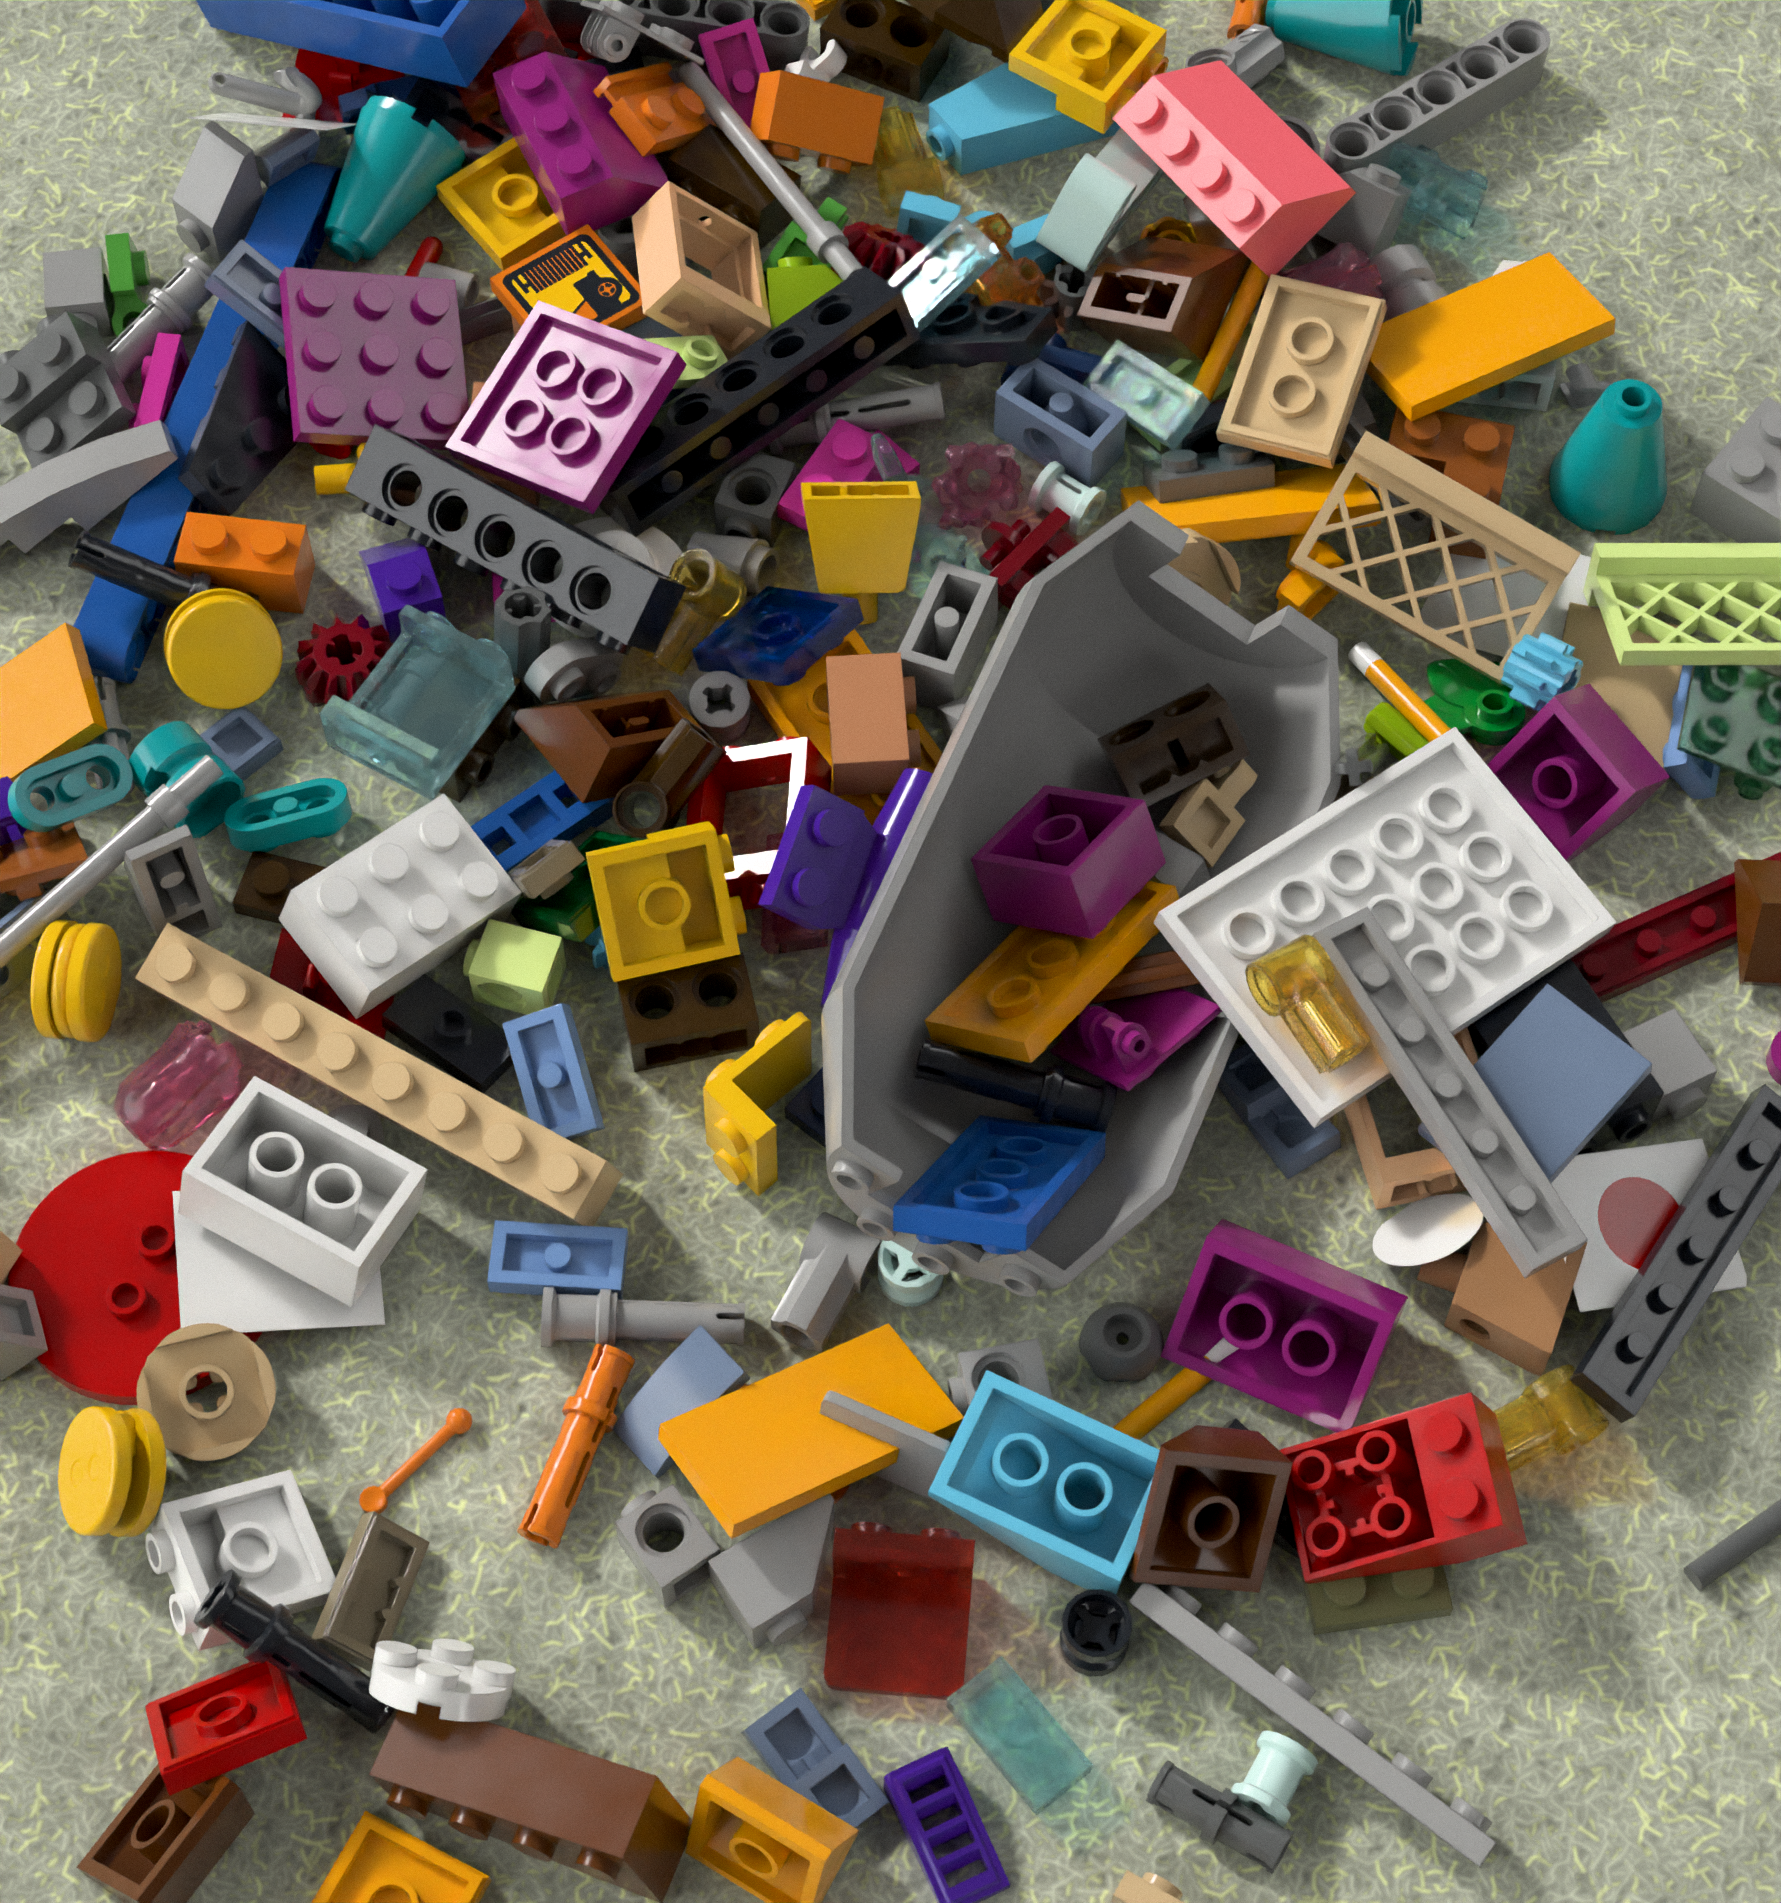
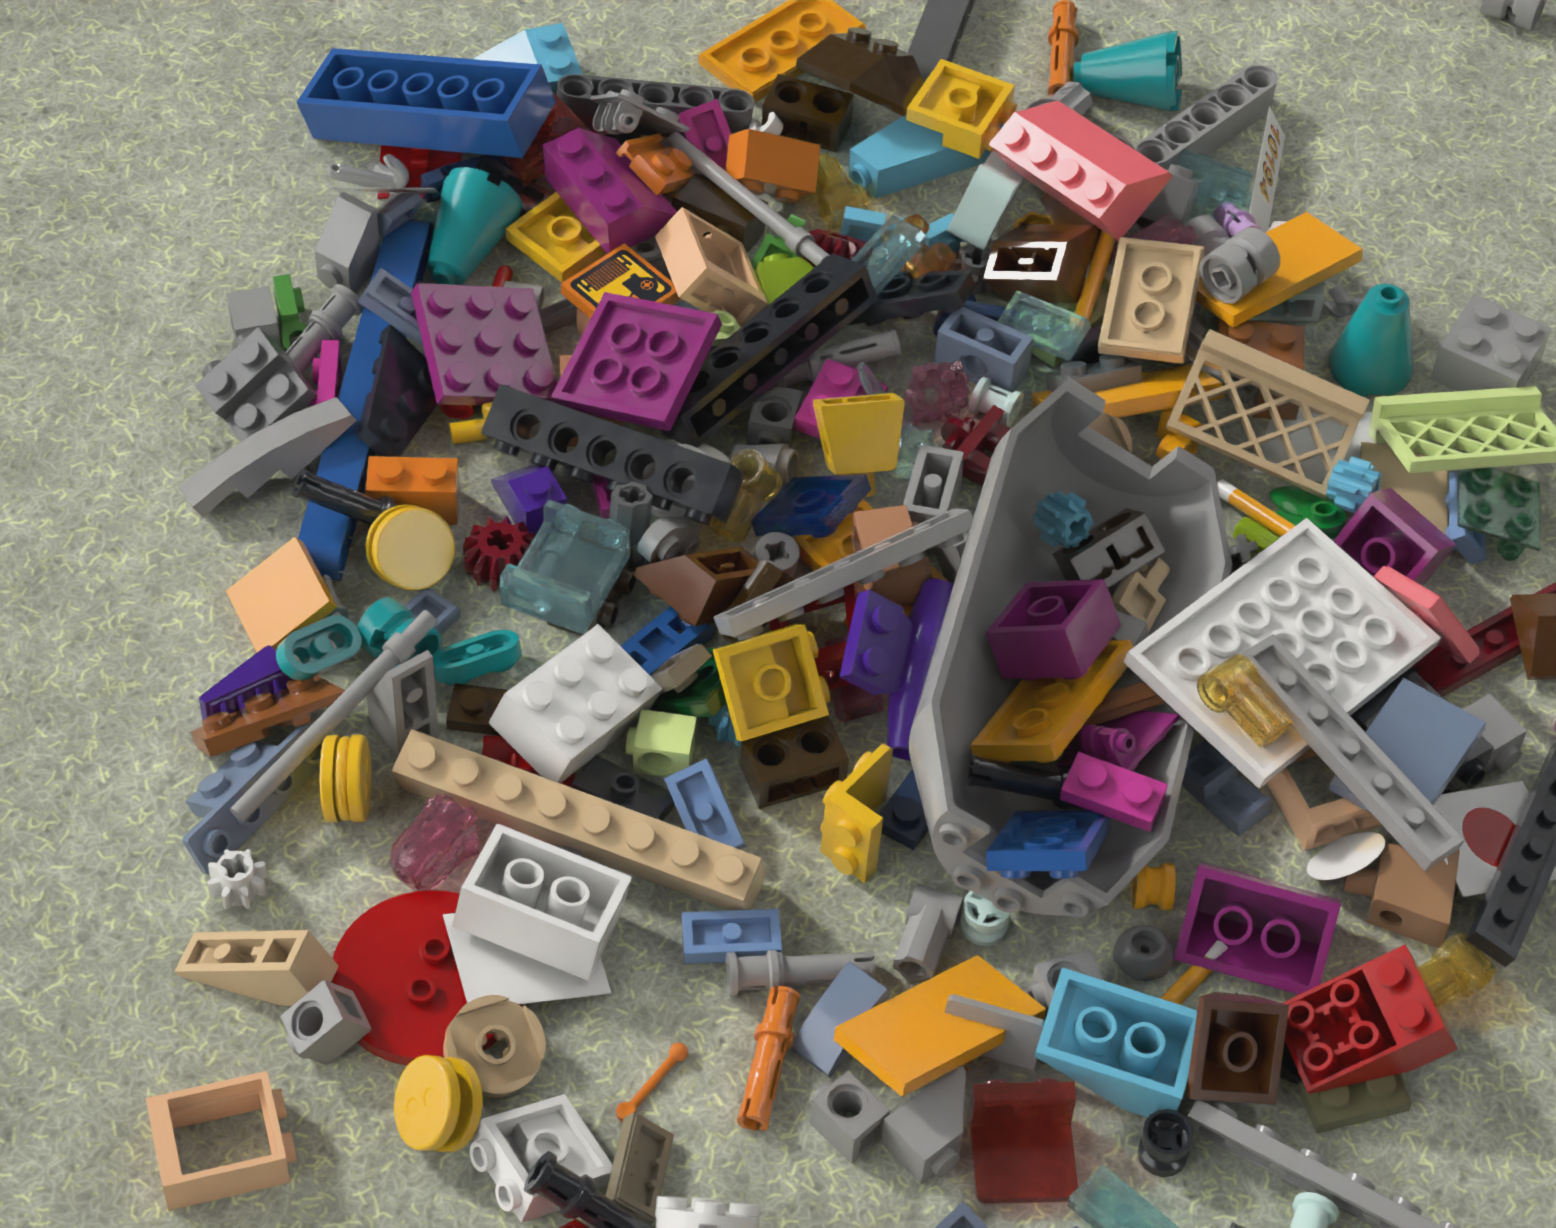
camera: 10 degrees left, 10 degrees down
none -> light grey plate [713,509,973,640]
none -> medium azure gear [1033,491,1093,549]
none -> dark pink plate [1060,752,1168,832]
none -> light orange wheel [1131,863,1176,911]
none -> light grey wheel [1199,227,1280,304]
none -> lavender pin [1213,202,1262,238]
none -> white sticker [1249,106,1285,232]
none -> coral plate [1373,566,1481,664]

